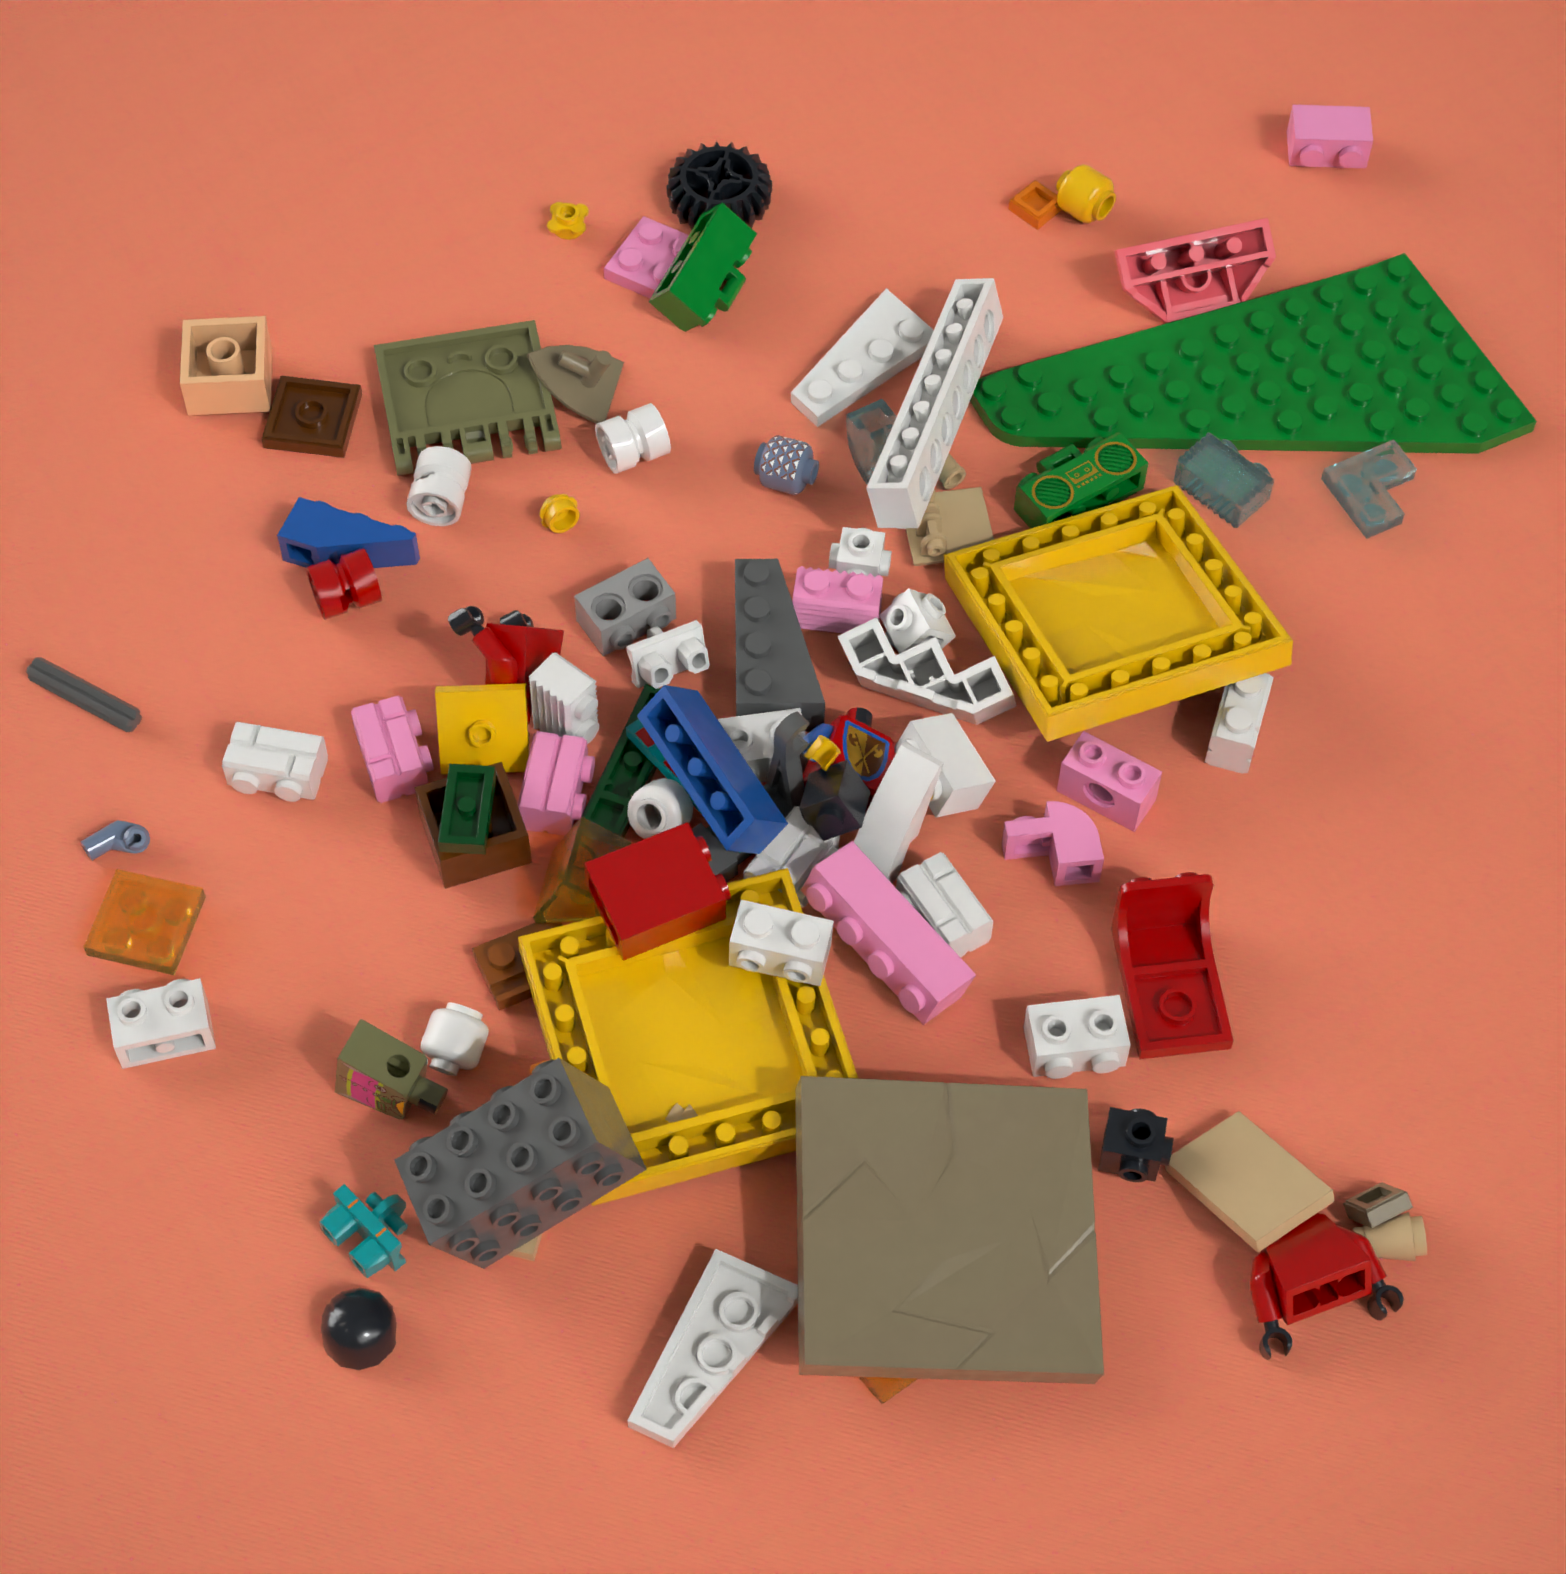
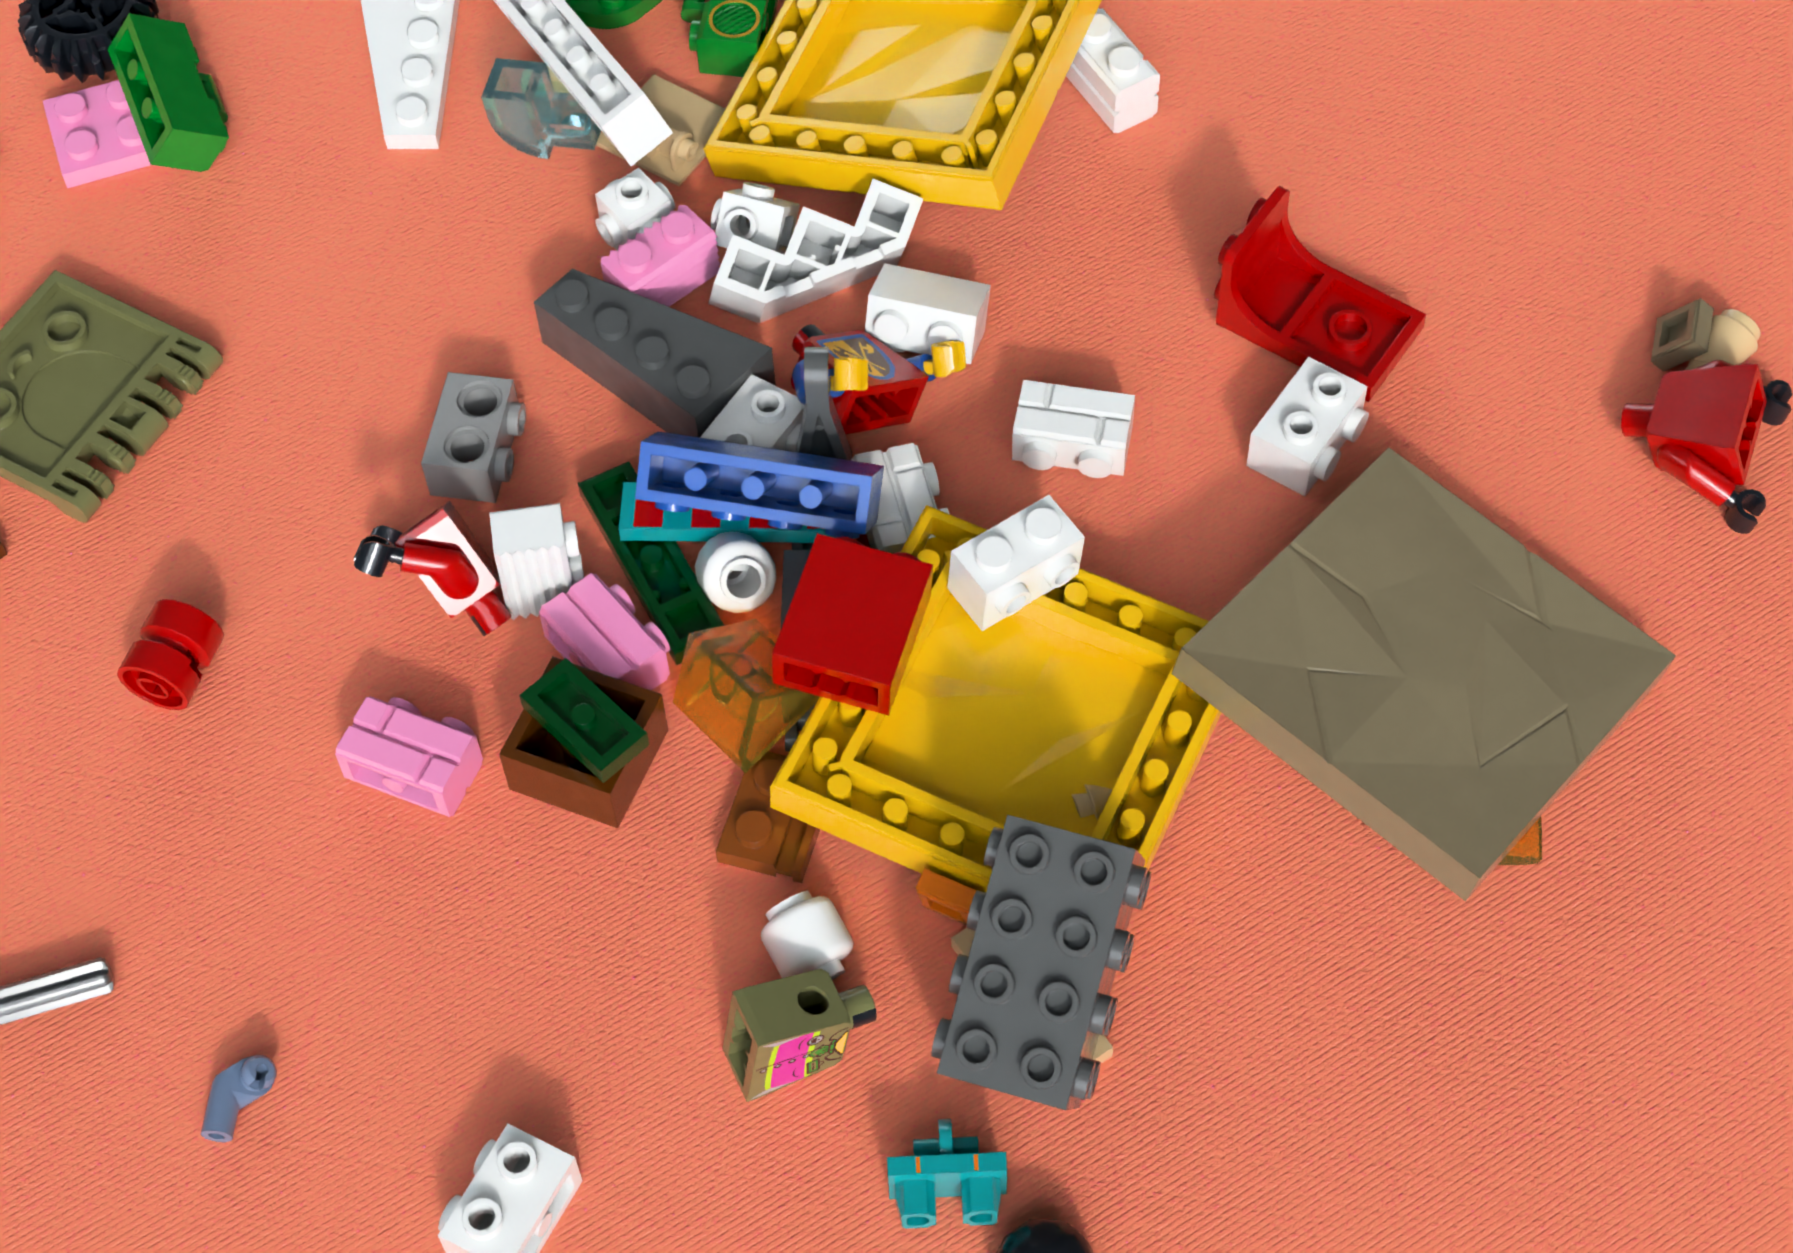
camera: 45 degrees left, 0 degrees up
clear yellow plate [84,869,206,975] -> none
white brick [222,722,328,802] -> none
blue slope [277,497,420,568] -> none
white wheel [406,446,472,526] -> none
yellow plate [435,683,530,774] -> none
dark tan shield [527,345,624,424] -> none
yellow plate [539,494,580,533] -> none
white wheel [595,403,671,474] -> none
white hips [626,620,710,689] -> none
white wing [627,1249,798,1448] -> none
sand blue head [754,435,819,495] -> none
black brick [799,760,871,841] -> none
bright pink brick [801,841,976,1025] -> none
white slope [854,742,944,883] -> none
bright pink brick [1002,801,1104,886] -> none
bright pink brick [1057,731,1162,832] -> none
black brick [1098,1107,1174,1182] -> none
tan tile [1165,1111,1334,1252] -> none

